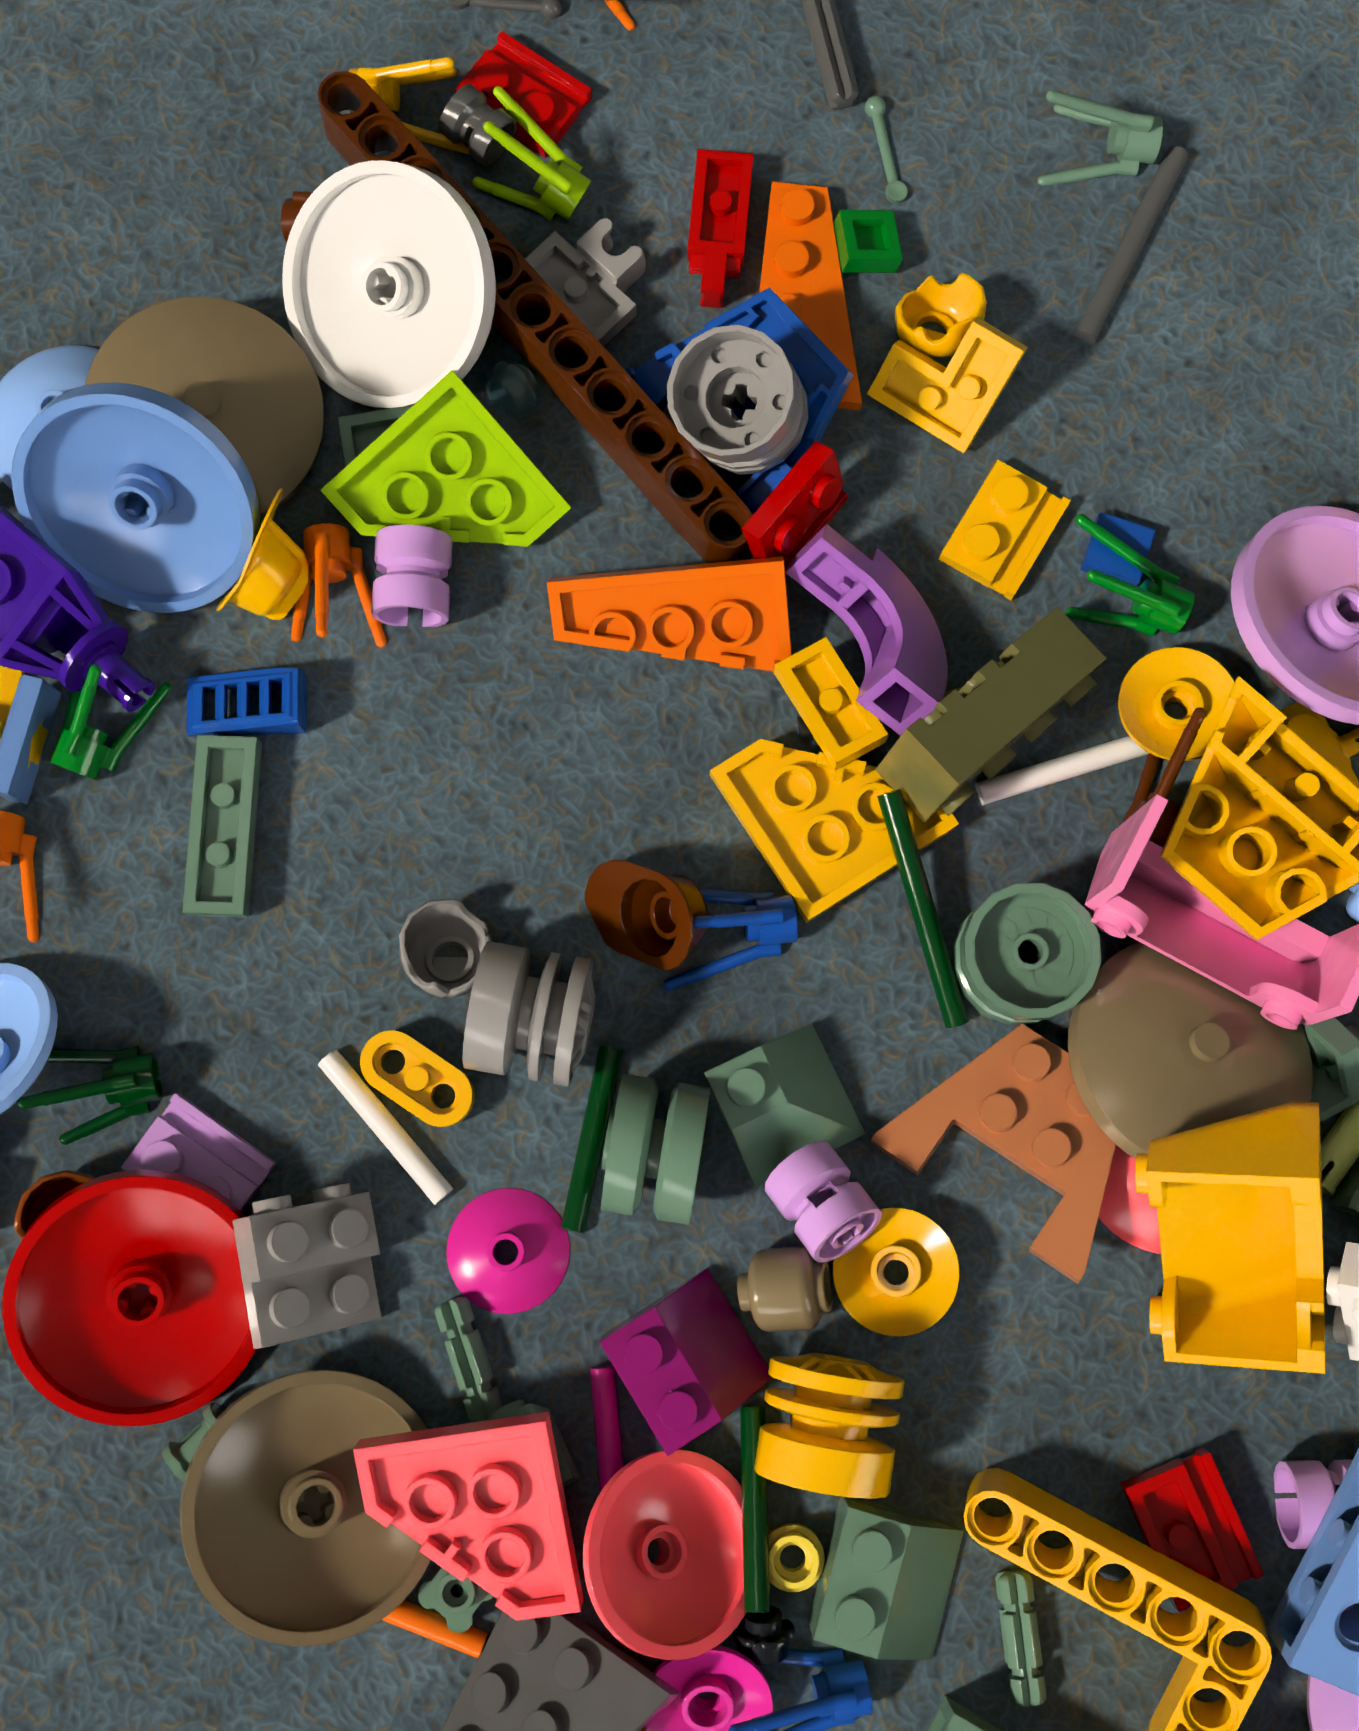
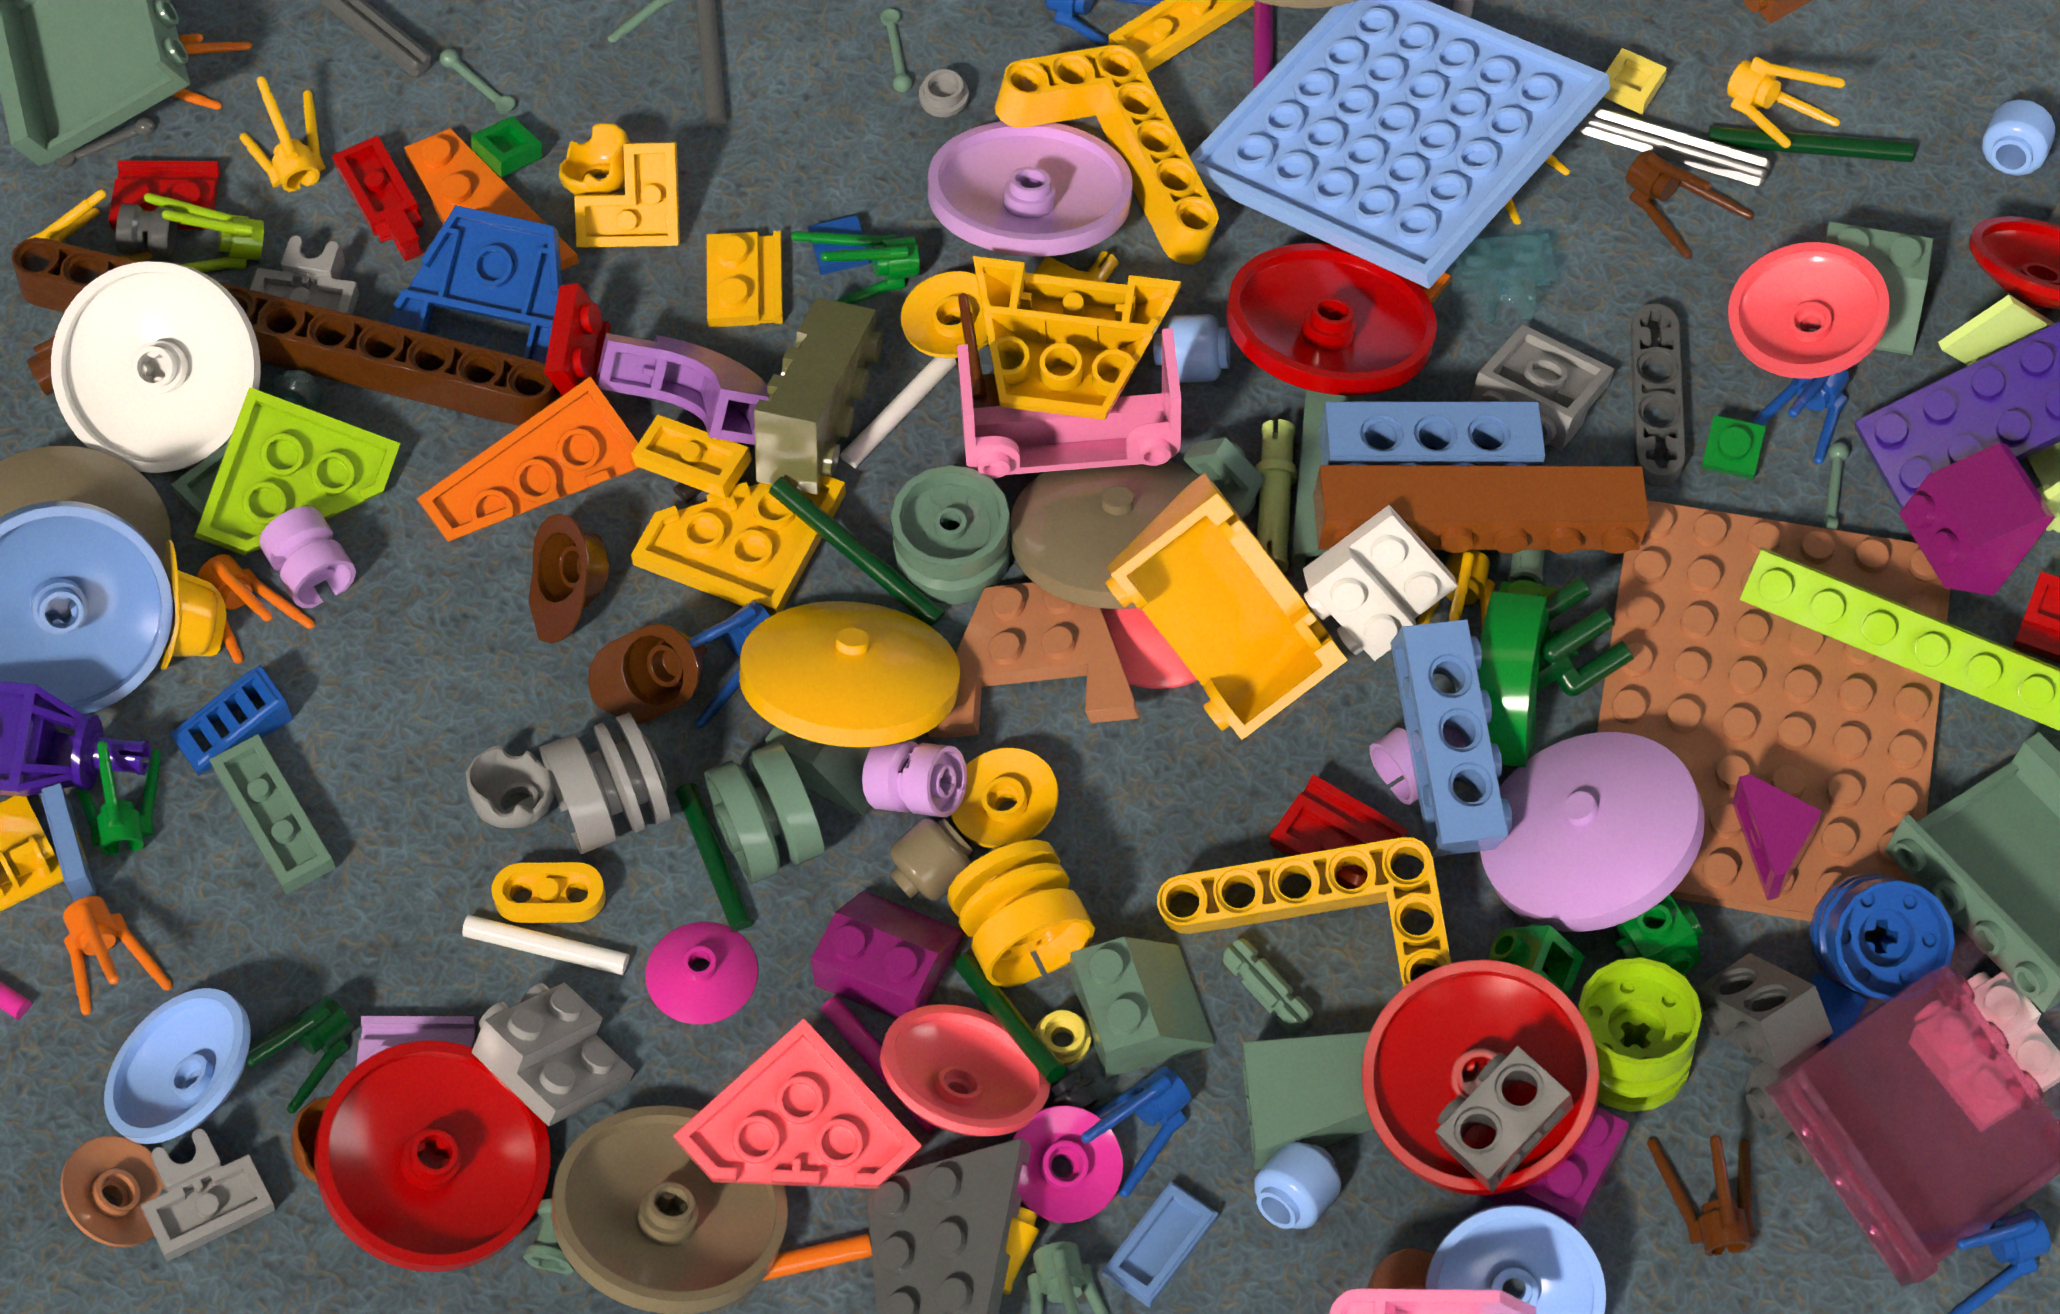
camera: 30 degrees left, 20 degrees down
sand green plate [418,1568,493,1633] -> none
sand green axle [435,1297,503,1423] -> none
light grey wheel [667,325,808,475] -> none
none -> yellow plant [240,76,326,192]
none -> reddish brown piece [529,513,610,644]
none -> yellow dish [739,601,960,747]
none -> sand green hinge [880,8,912,92]
none -> light grey plate [919,69,969,117]

